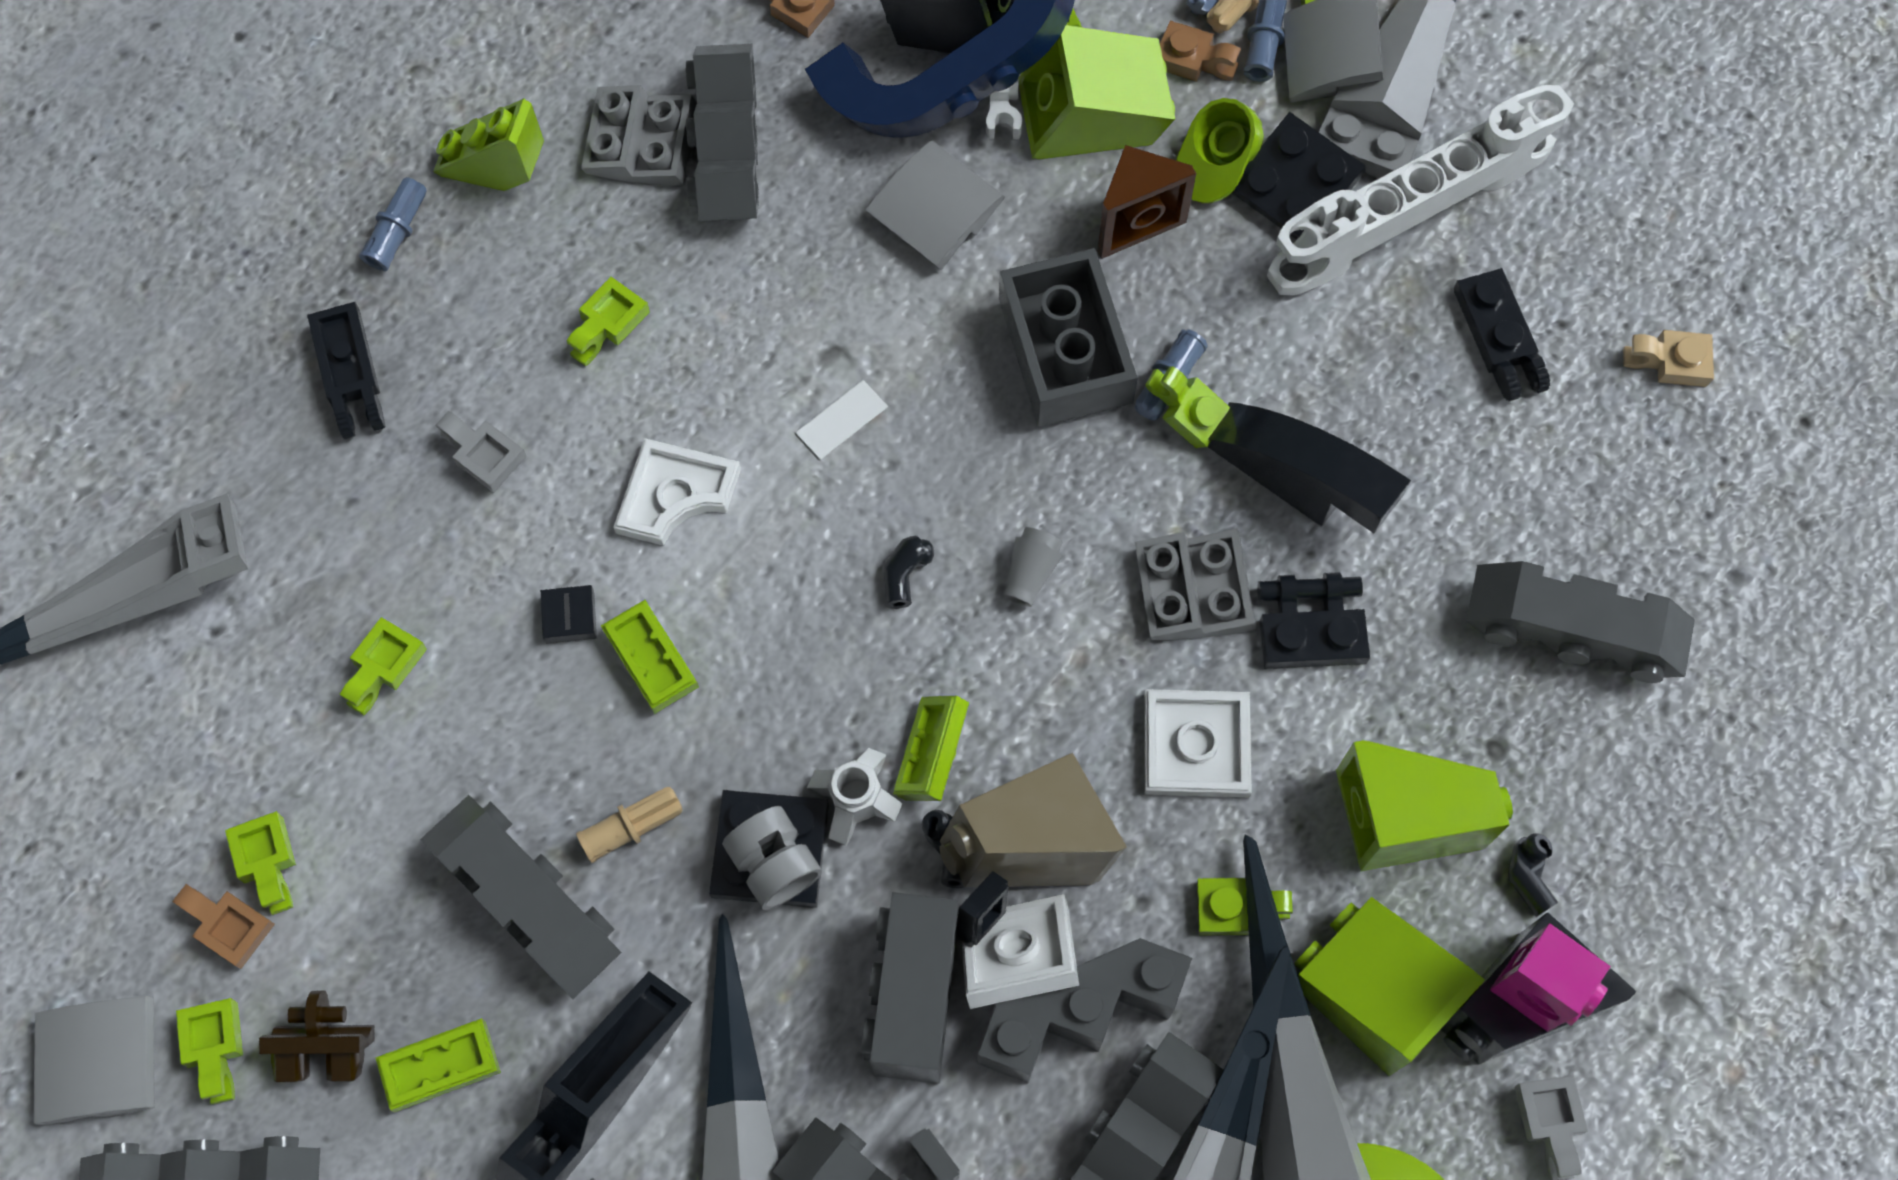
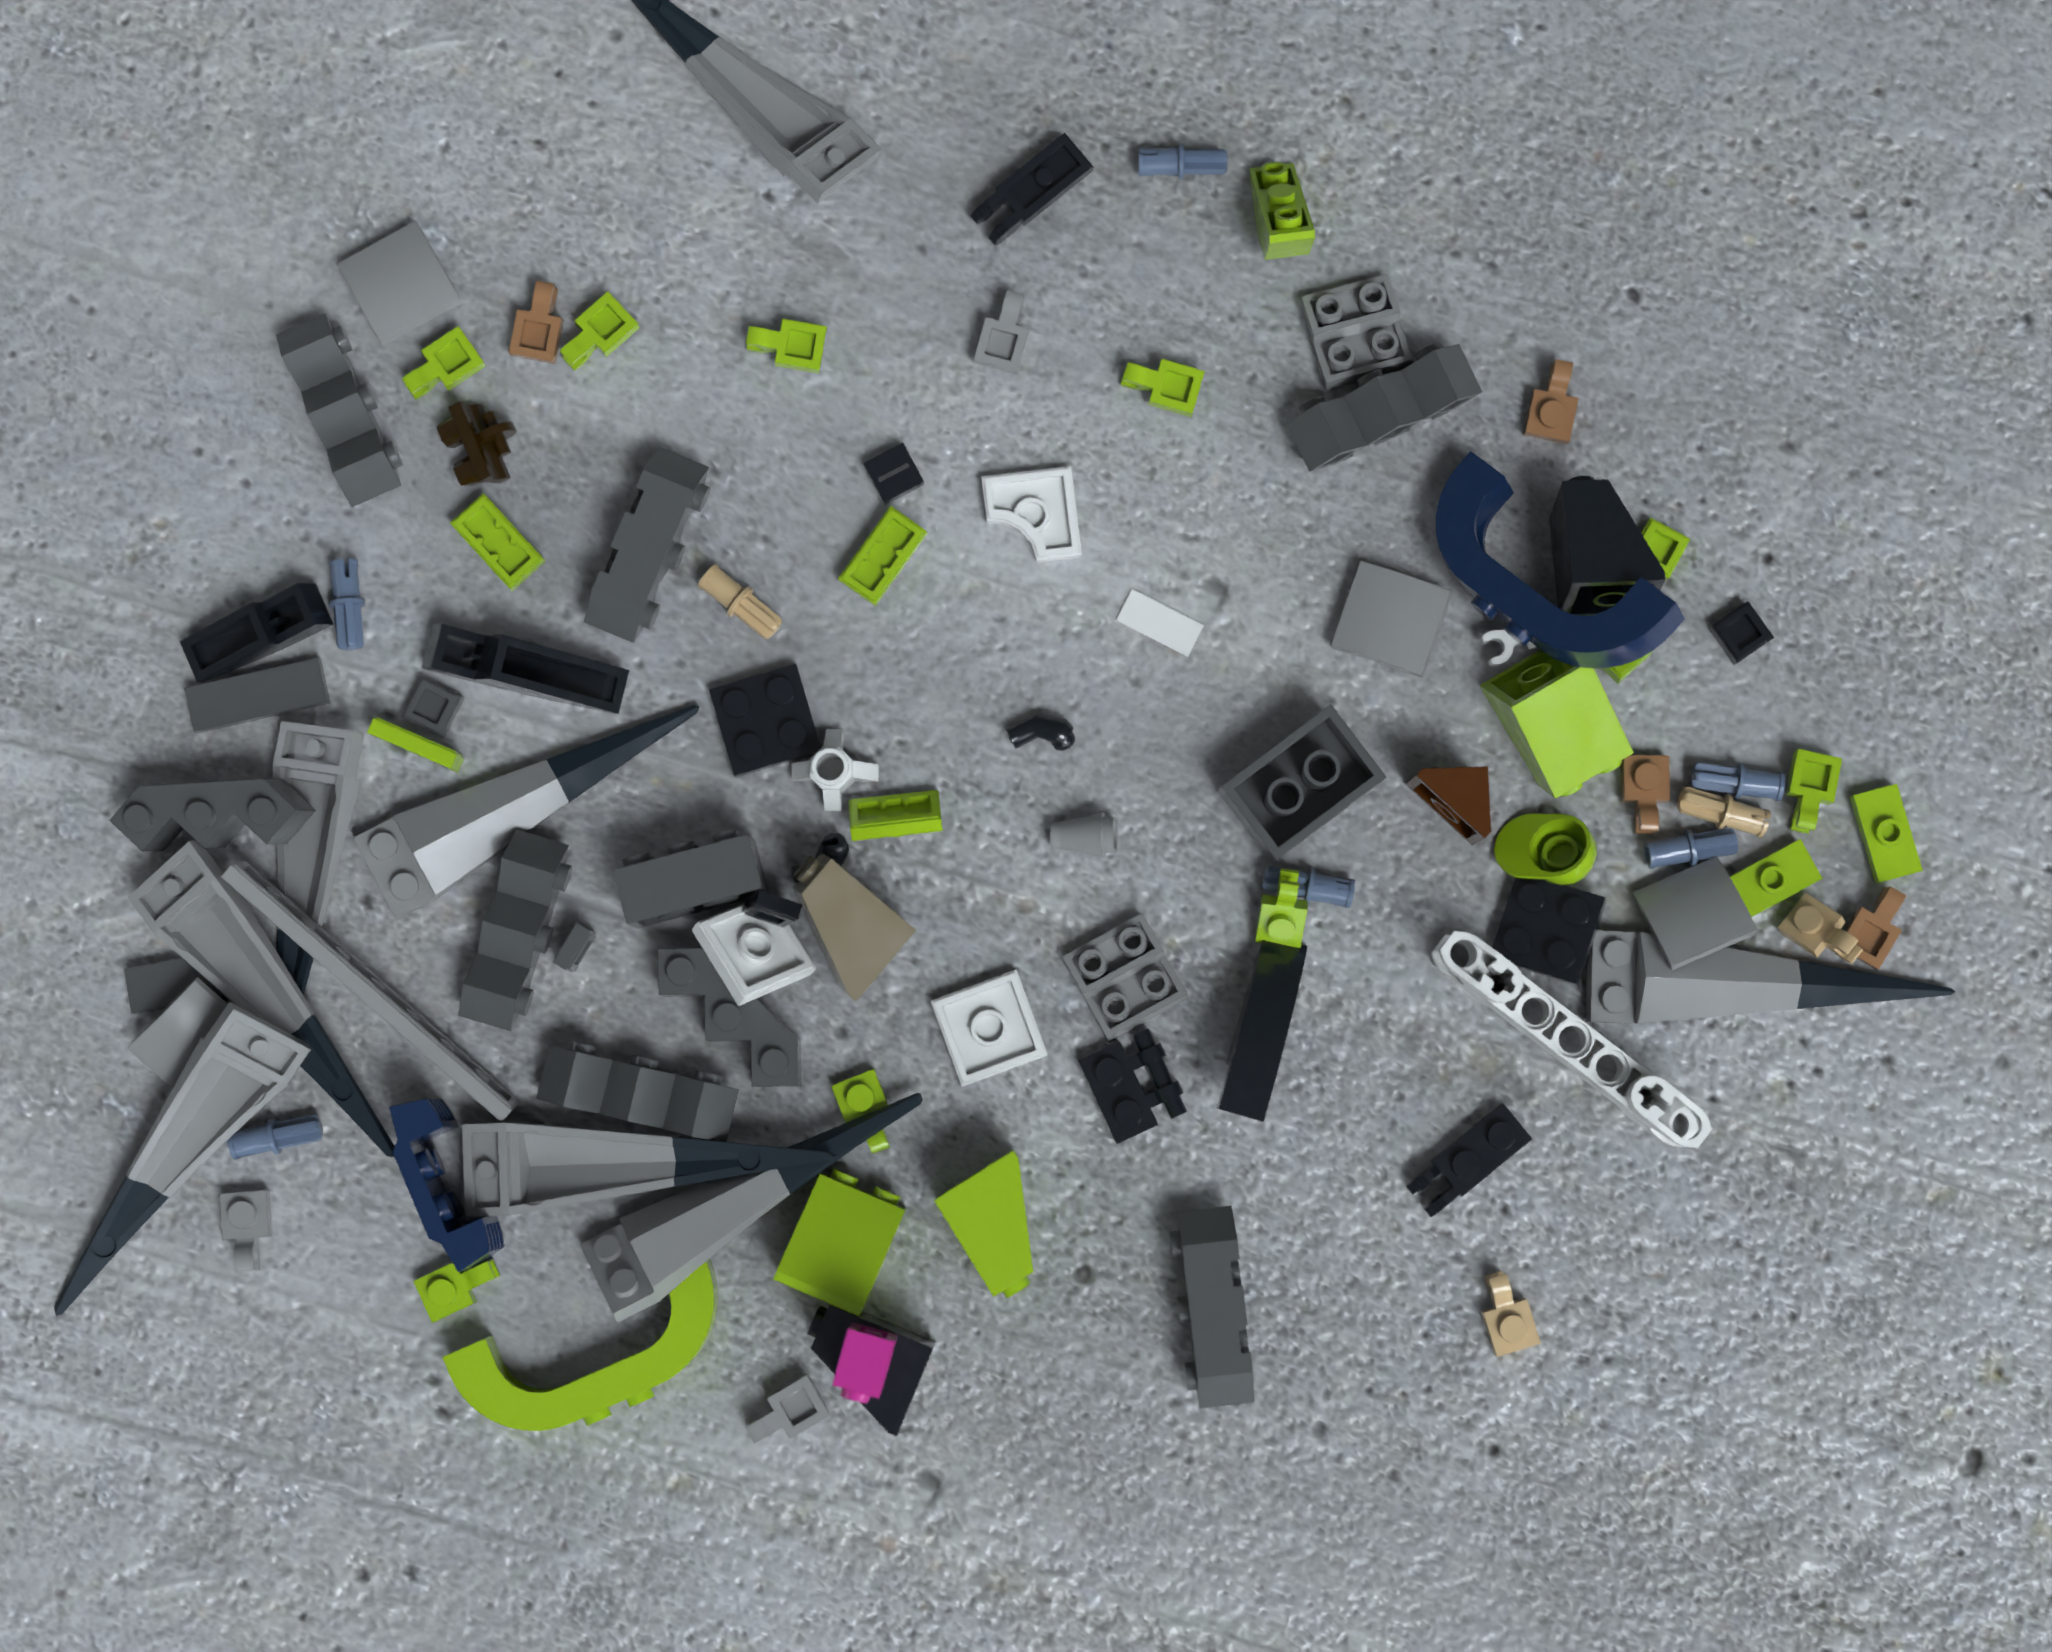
camera: 65 degrees right, 15 degrees up
light grey wheel [722,806,822,910] -> none
black arm [1508,833,1558,917] -> none

